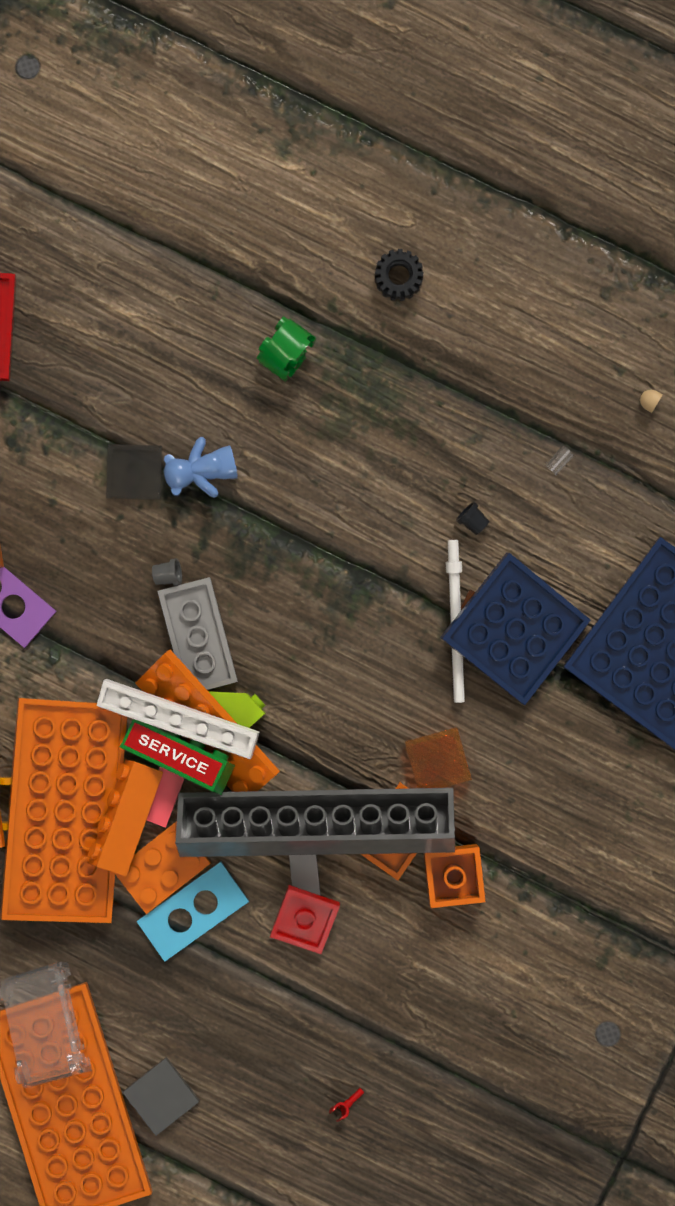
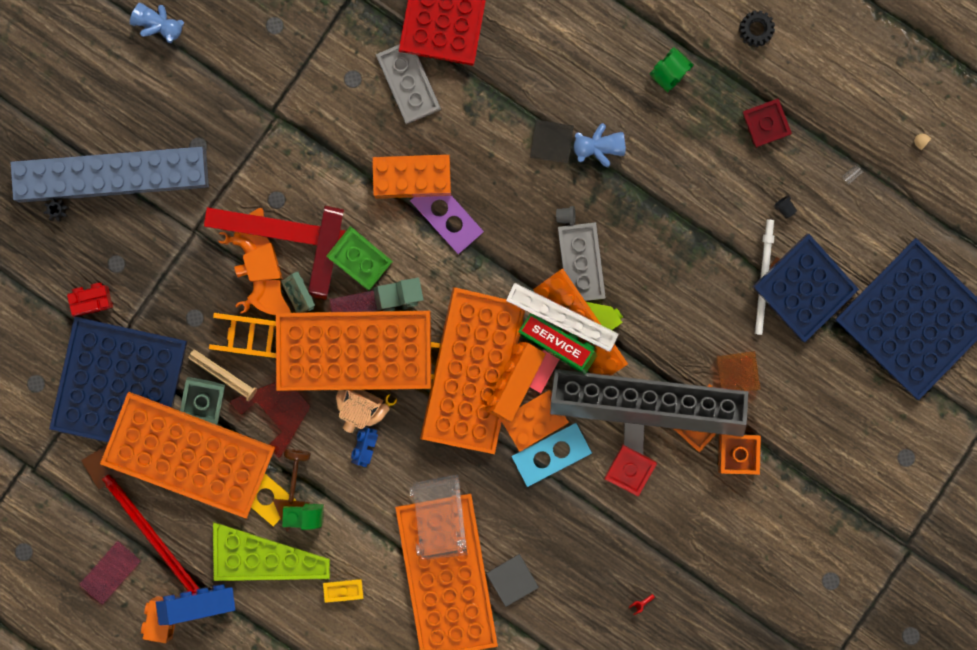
camera: 10 degrees right, 0 degrees up
none -> dark red plate [742,98,792,148]

